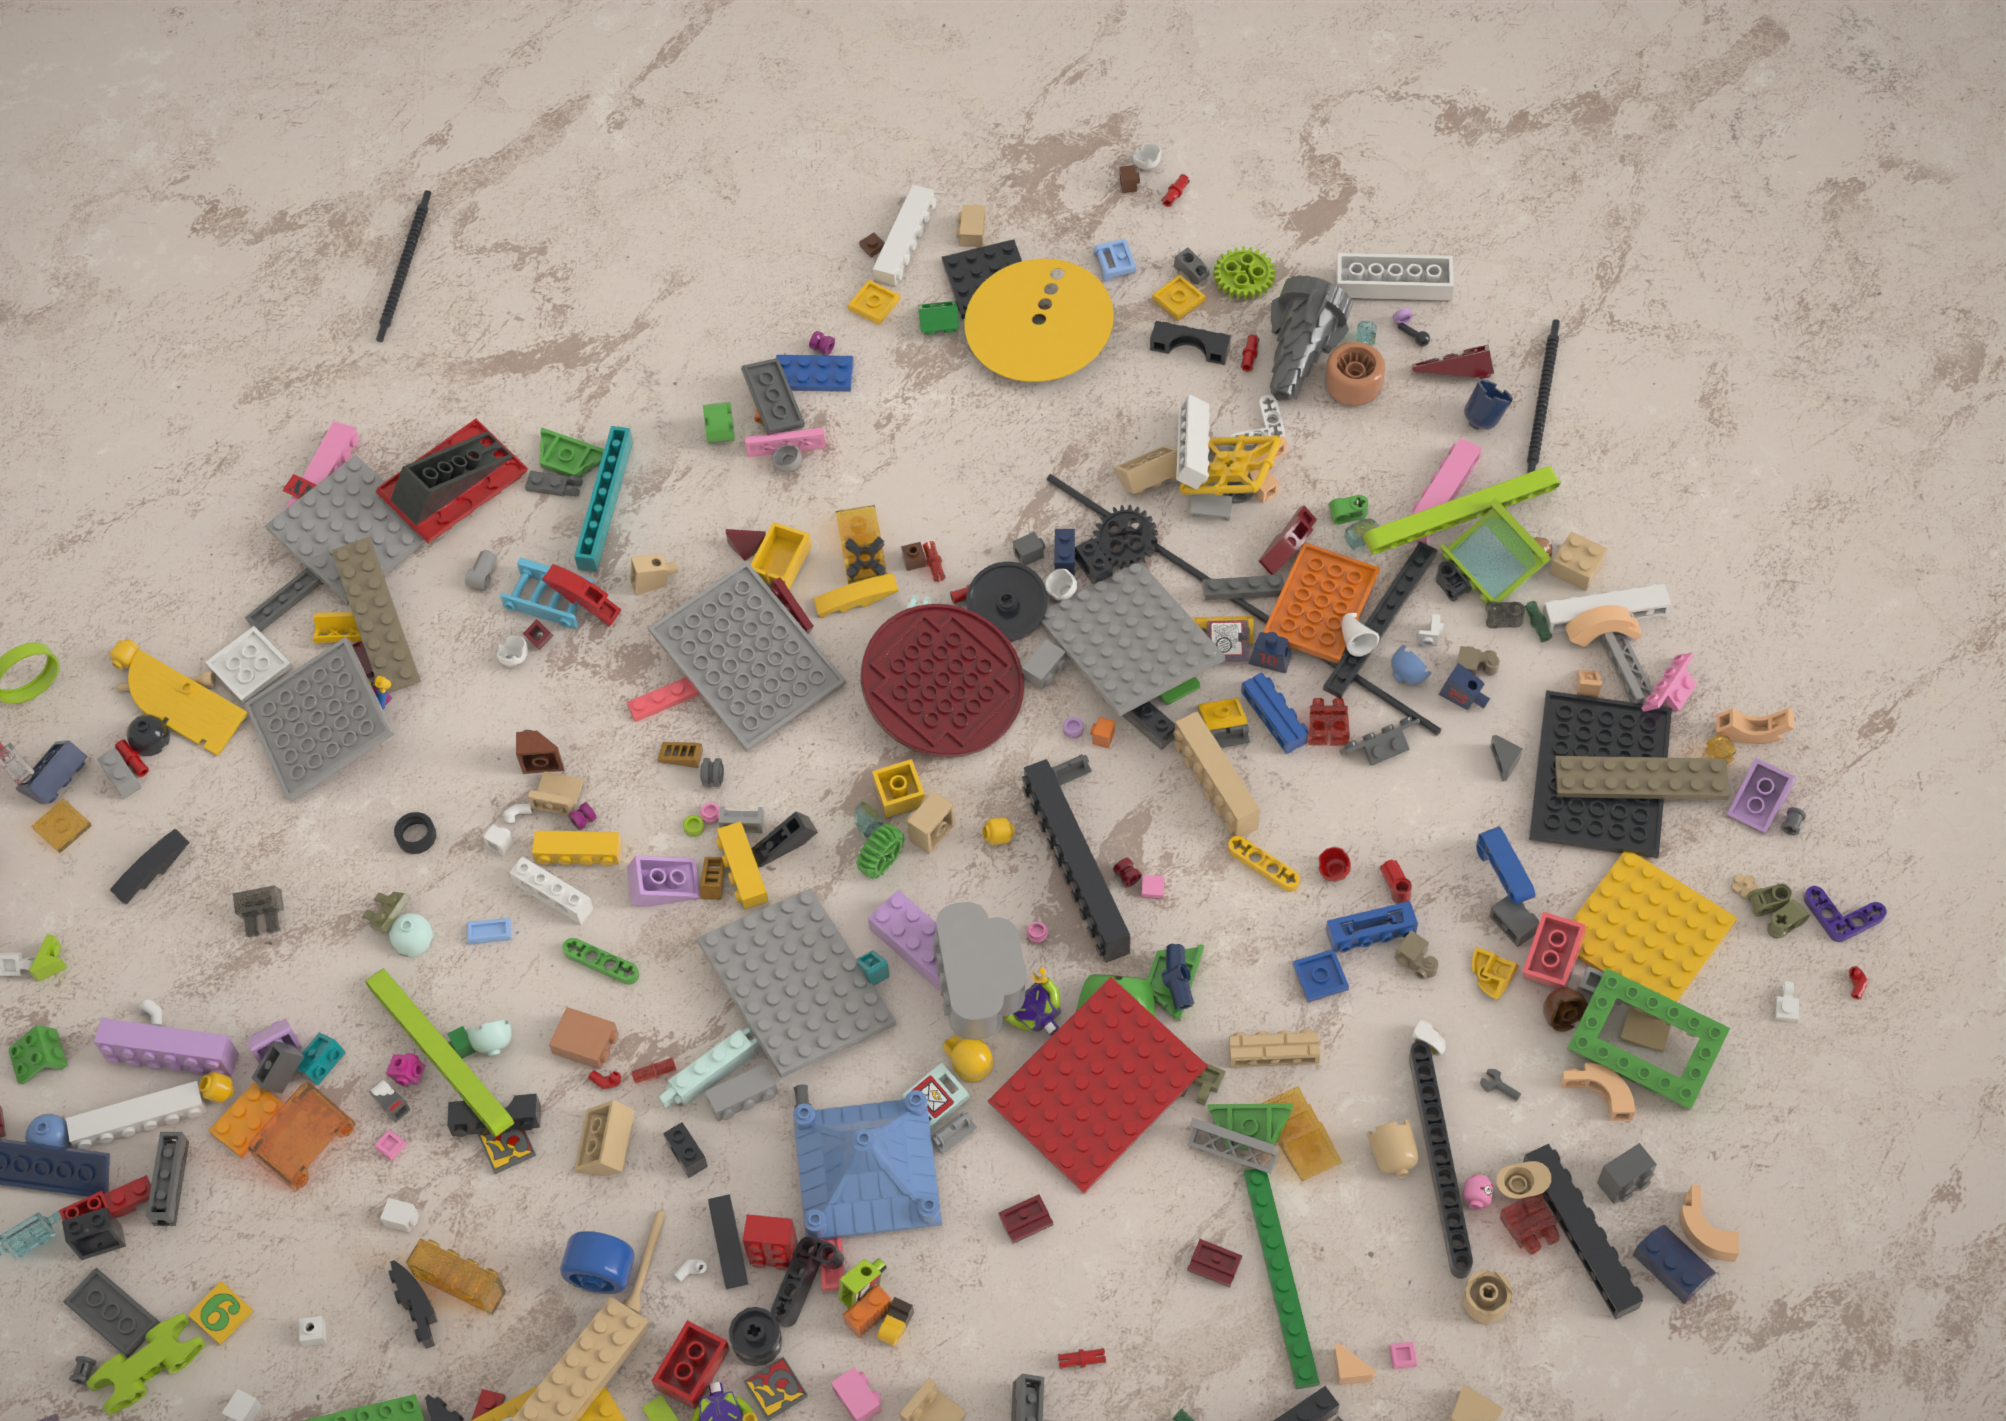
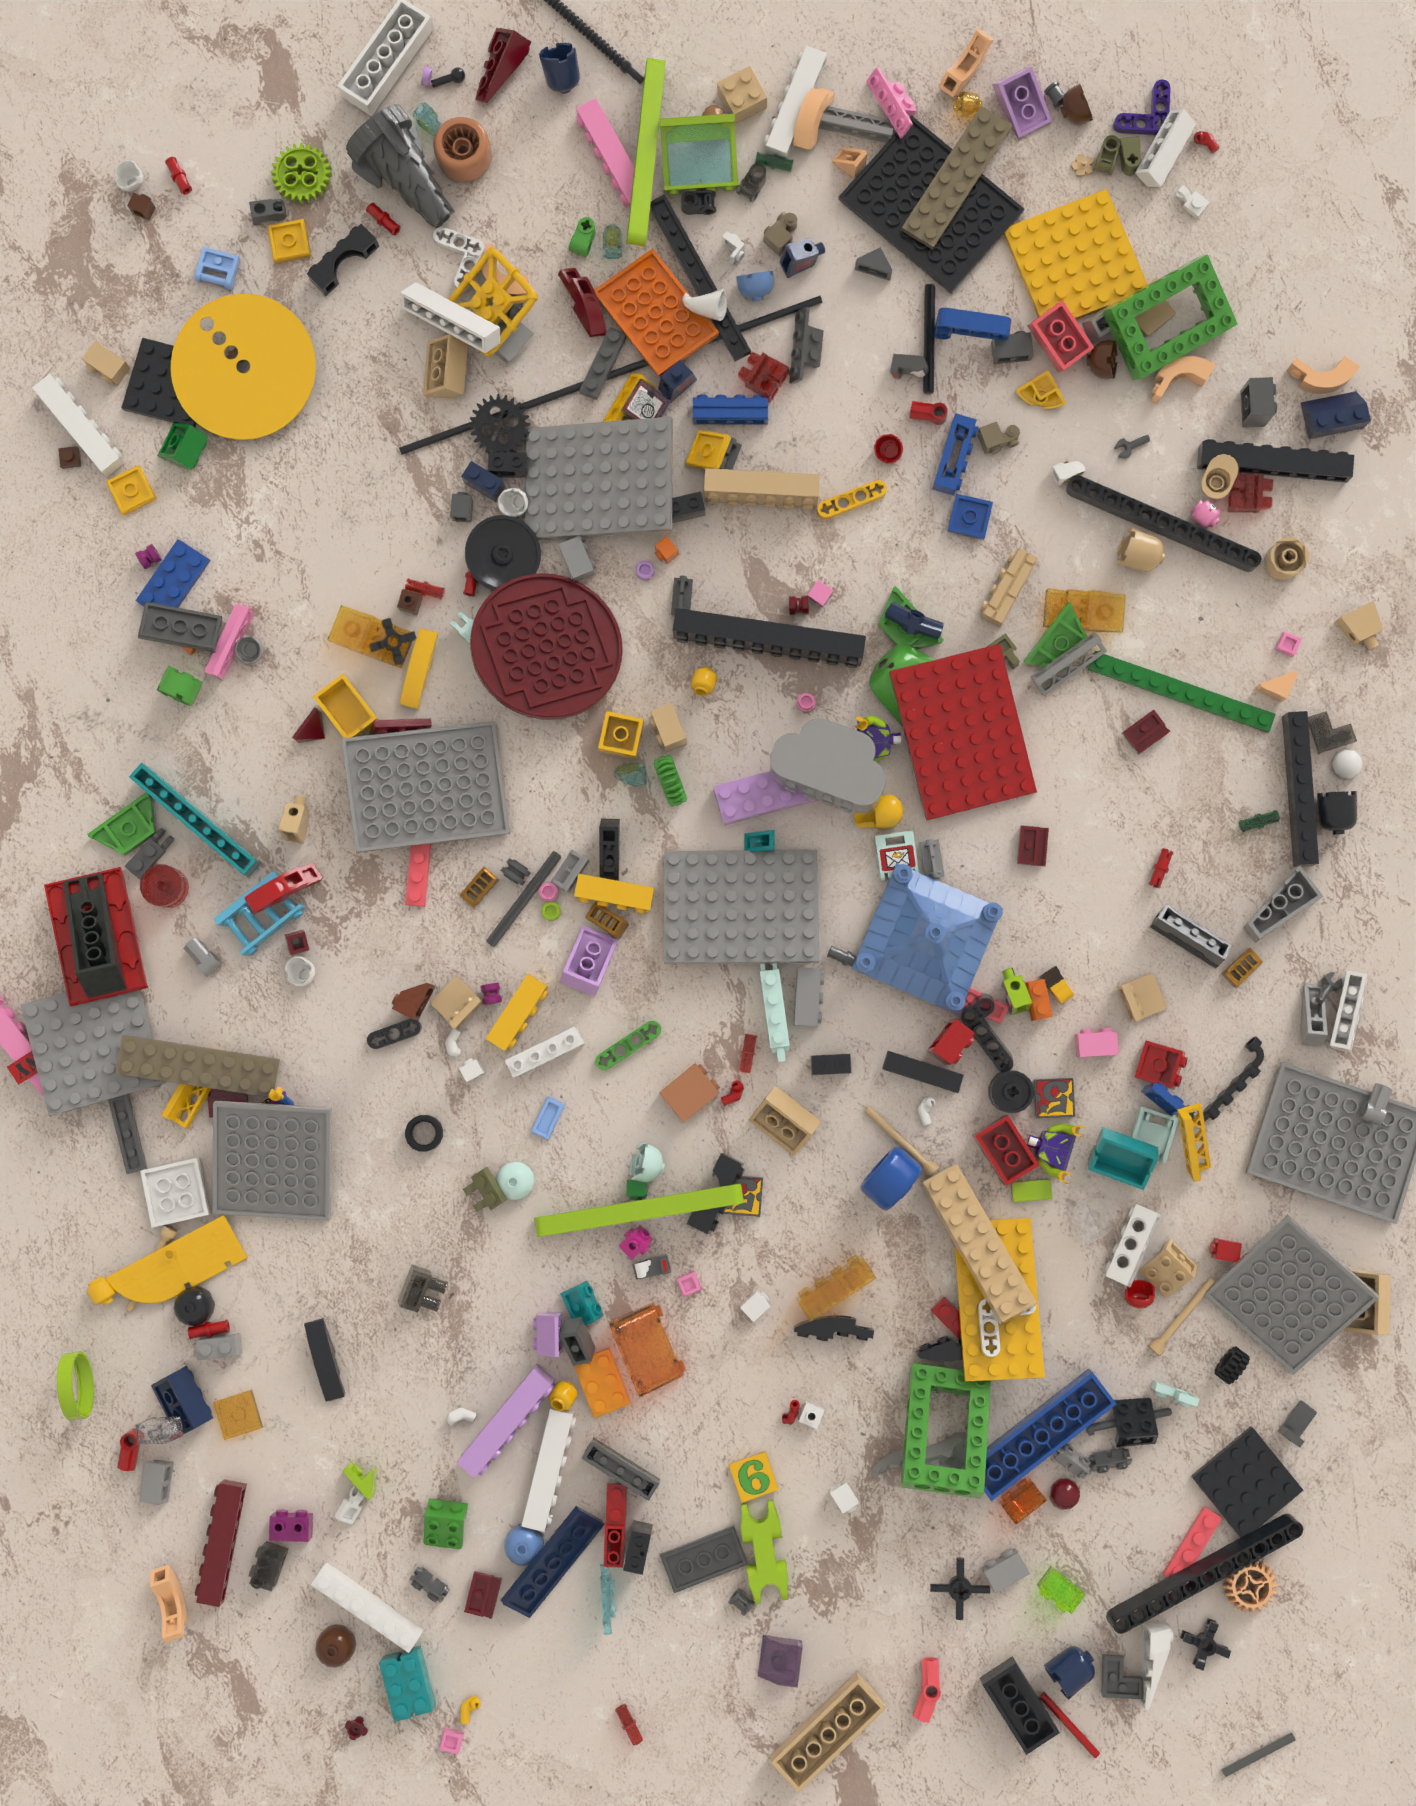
camera: 55 degrees left, 25 degrees up
none -> clear red wheel [140,864,189,908]
none -> black beam [367,1019,422,1049]
none -> dark grey axle [486,851,561,947]
none -> red arm [782,1400,800,1425]
none -> dark grey leg [890,354,929,379]
none -> black axle [923,284,935,394]
none -> reddish brown cylinder [1060,84,1093,125]
none -> white brick [1135,109,1196,187]

